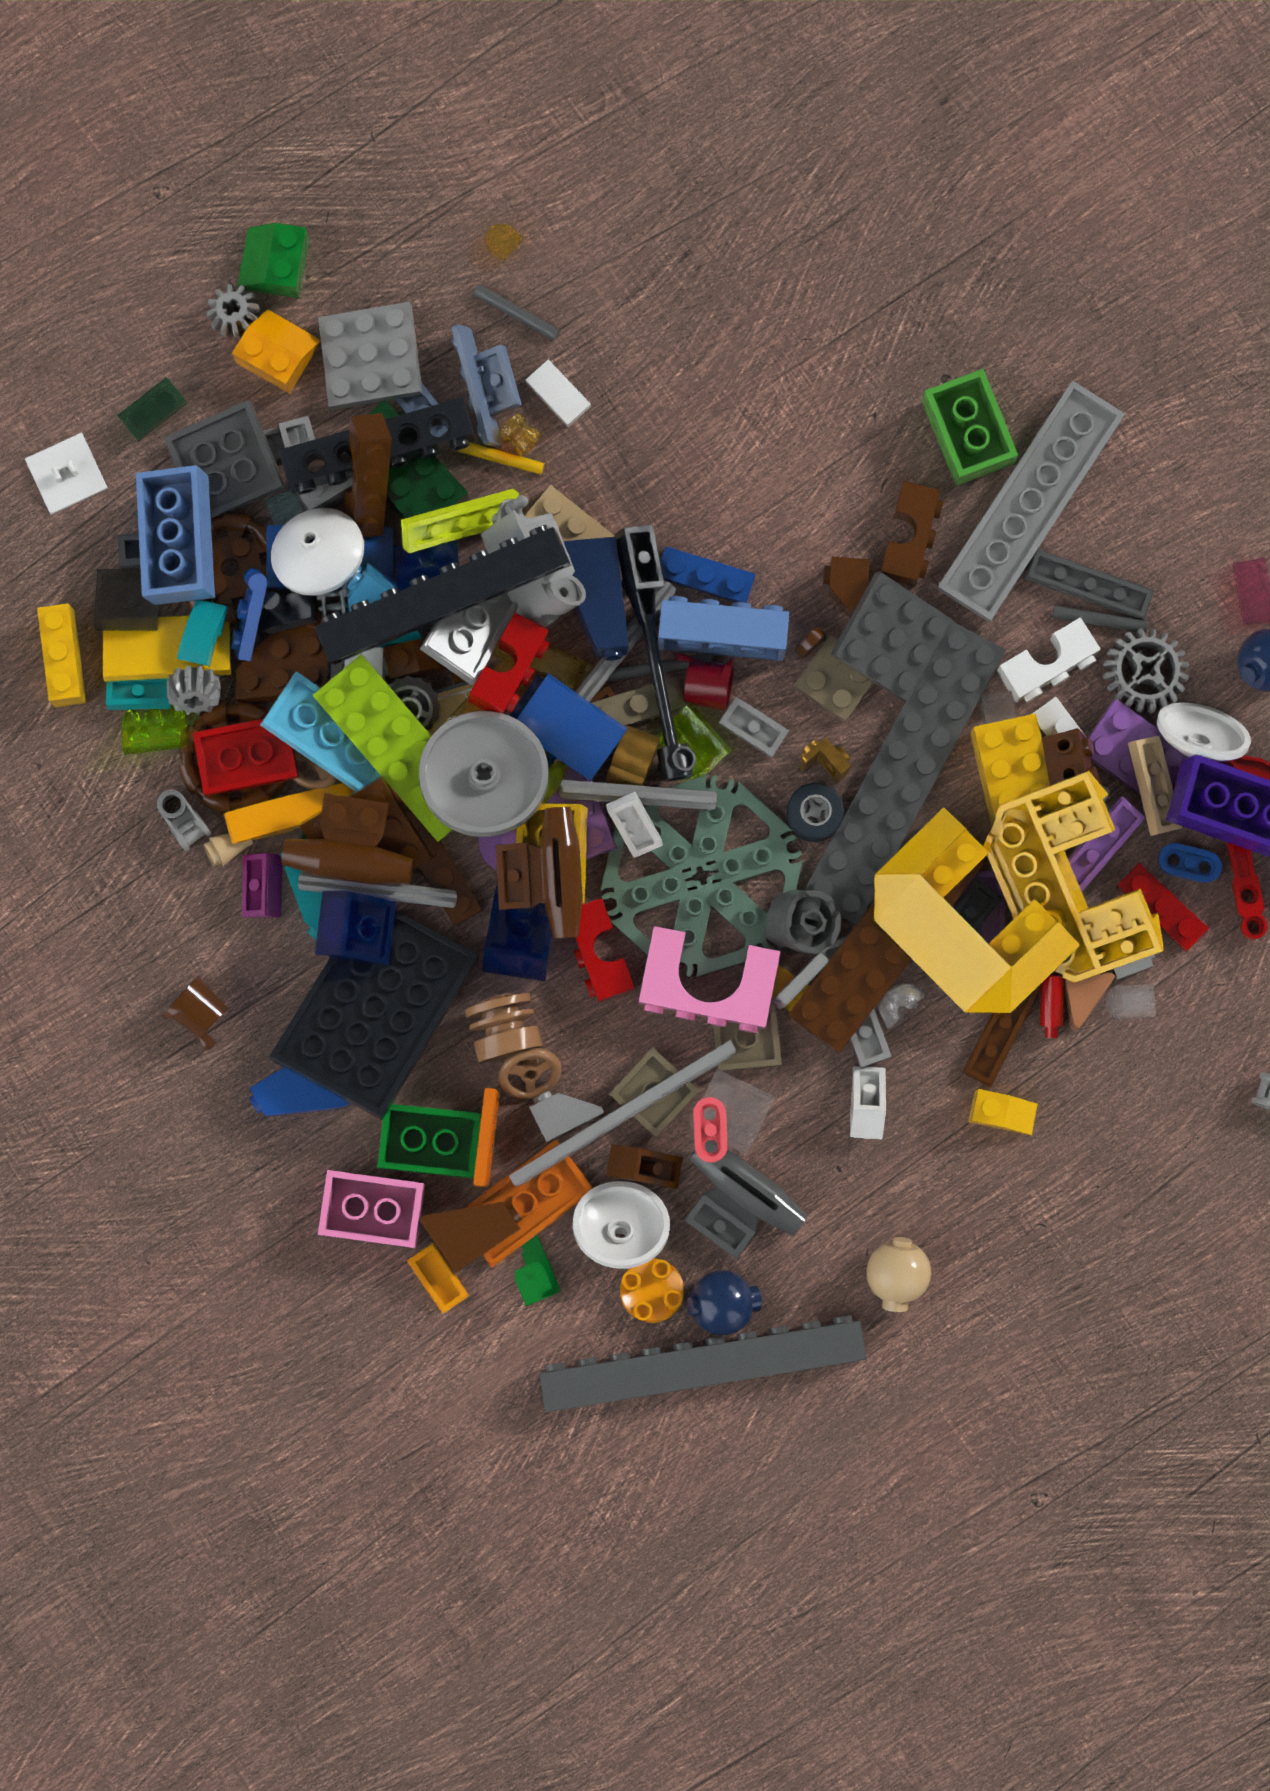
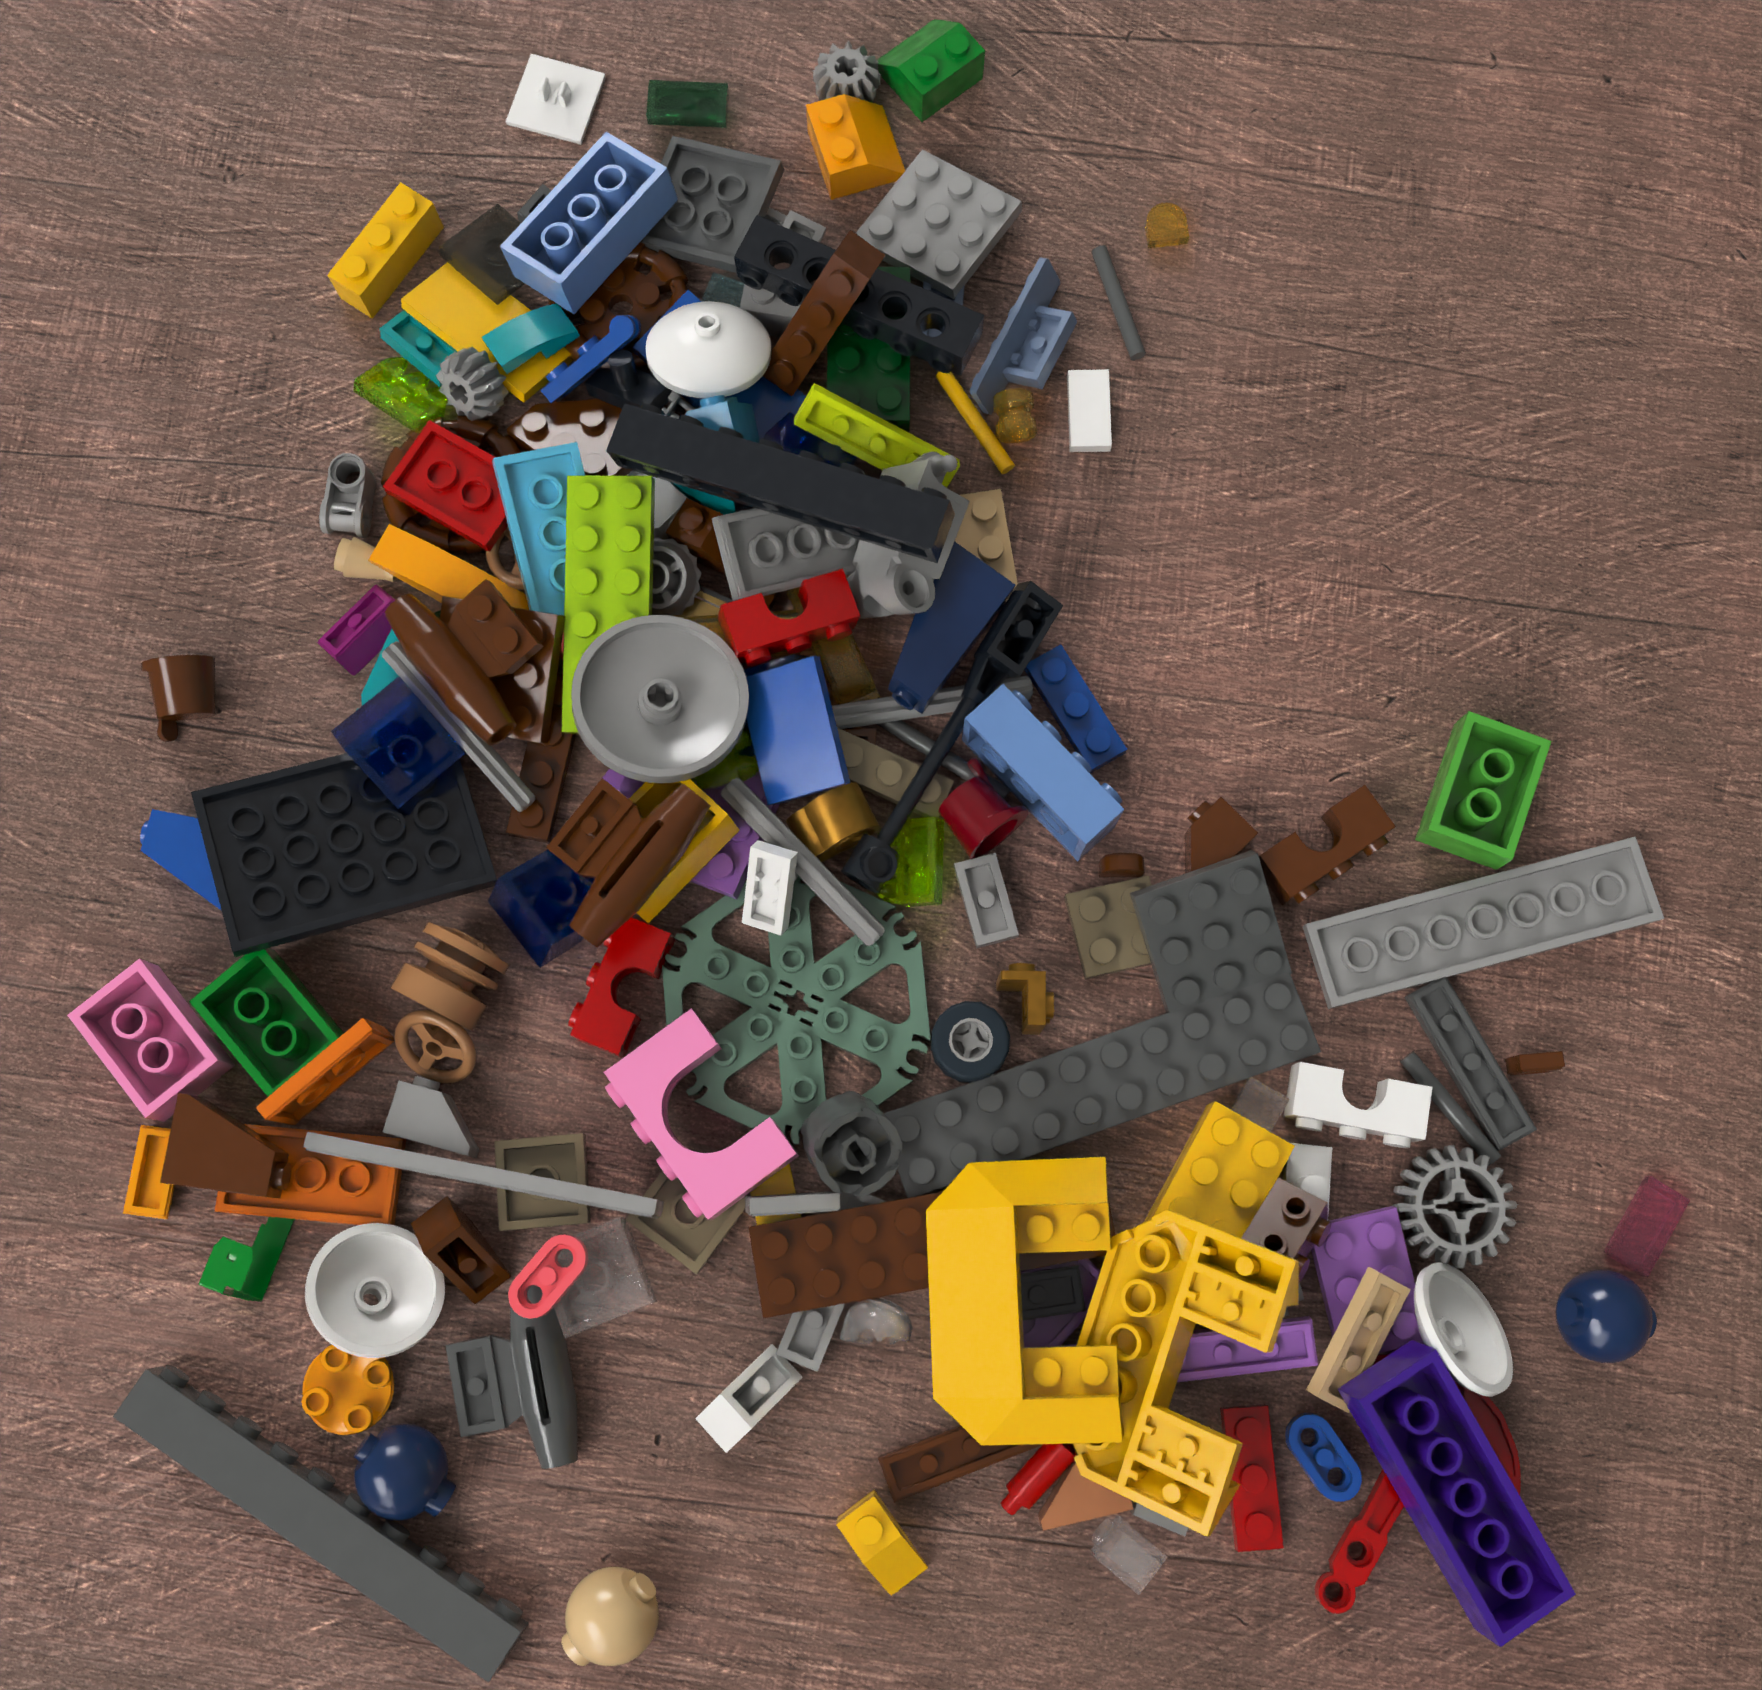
camera: 45 degrees right, 5 degrees down
none -> reddish brown tile [1505,1051,1565,1076]

